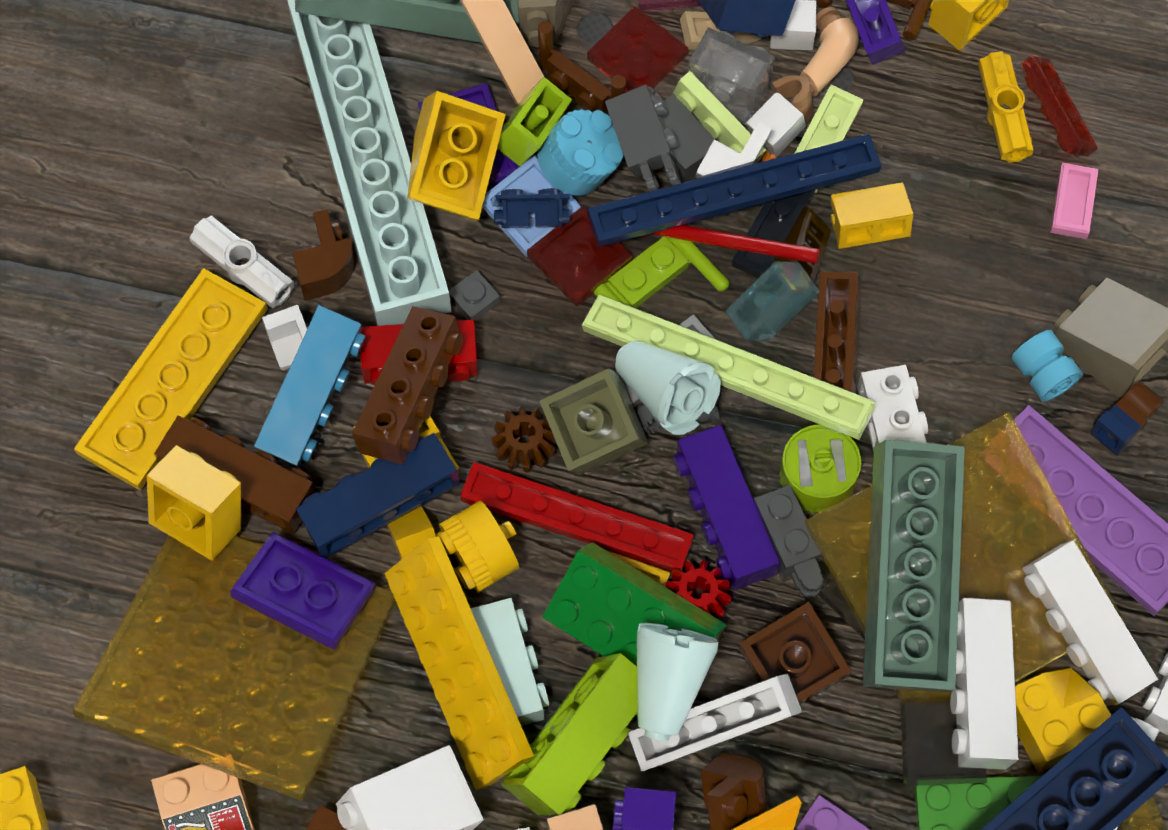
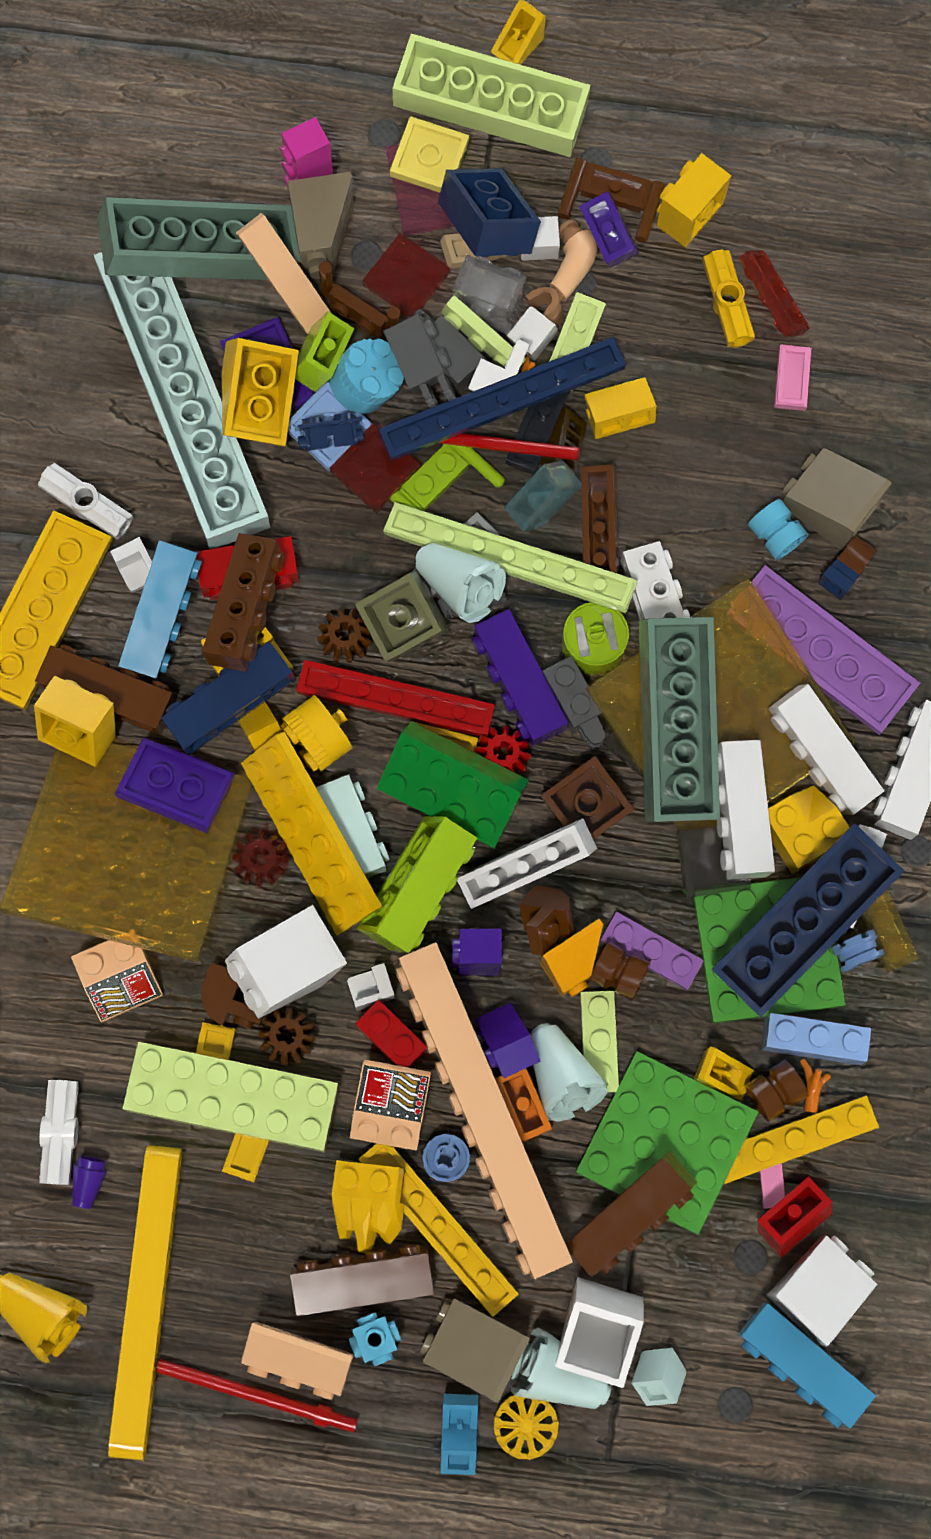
camera: 10 degrees left, 10 degrees up
reddish brown brick [292,209,355,301] -> none
dark grey plate [449,270,501,322] -> none
light aqua cone [637,623,719,741] -> none
none -> clear red gear [232,830,289,888]

